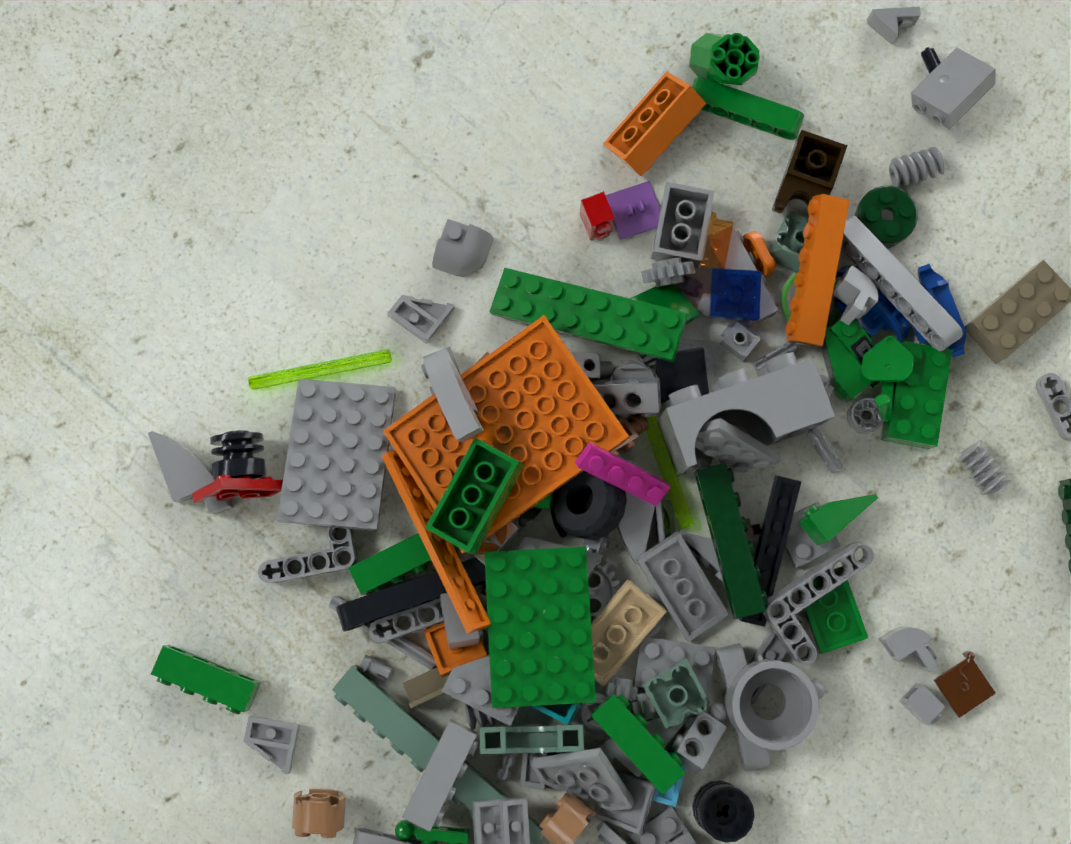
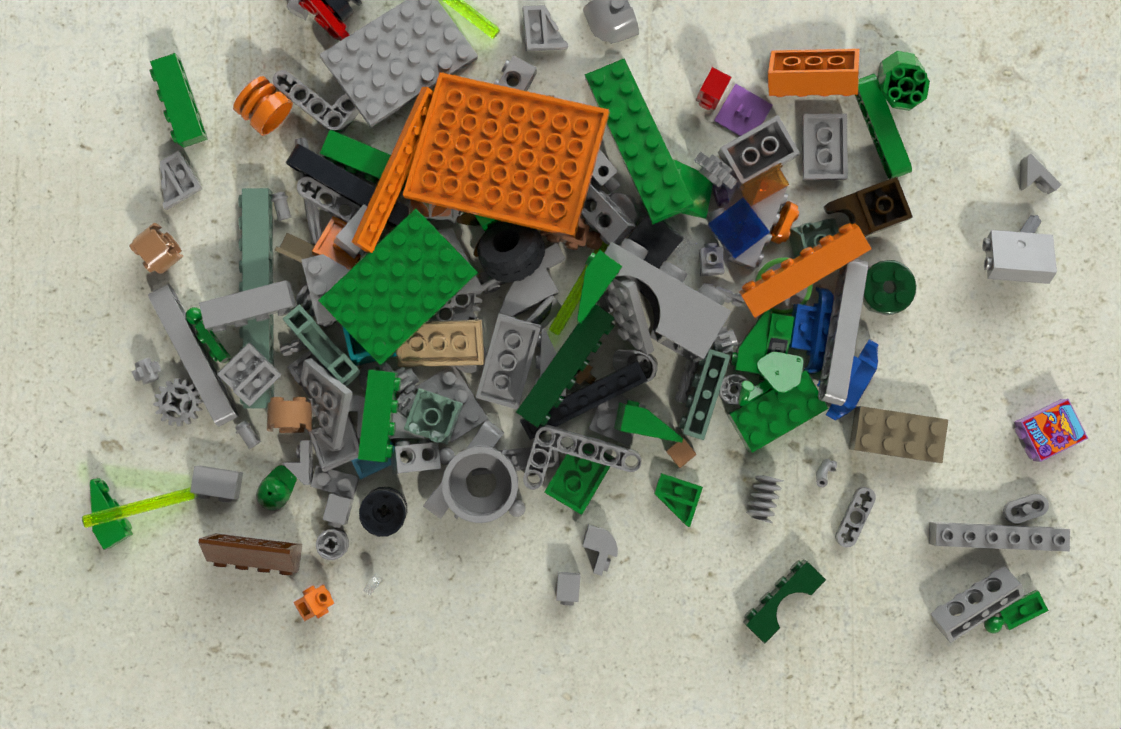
camera: 45 degrees right, 5 degrees up
light grey slope [424,348,484,443] -> none
green brick [425,437,525,554] -> none
dark pink plate [575,442,671,506] -> none
light grey brick [832,265,878,325] -> none
light grey piece [889,147,944,187] -> none
reddish brown hat [934,651,996,718] -> none
none -> orange wheel [233,76,293,136]
none -> green slope [577,250,622,325]
none -> light grey cap [613,349,658,383]
none -> green wing [654,473,703,527]
none -> medium nougat tile [666,437,697,468]
none -> sand green brick [679,349,731,440]
none -> light grey plate [802,114,848,180]
none -> light grey arm [816,459,837,487]

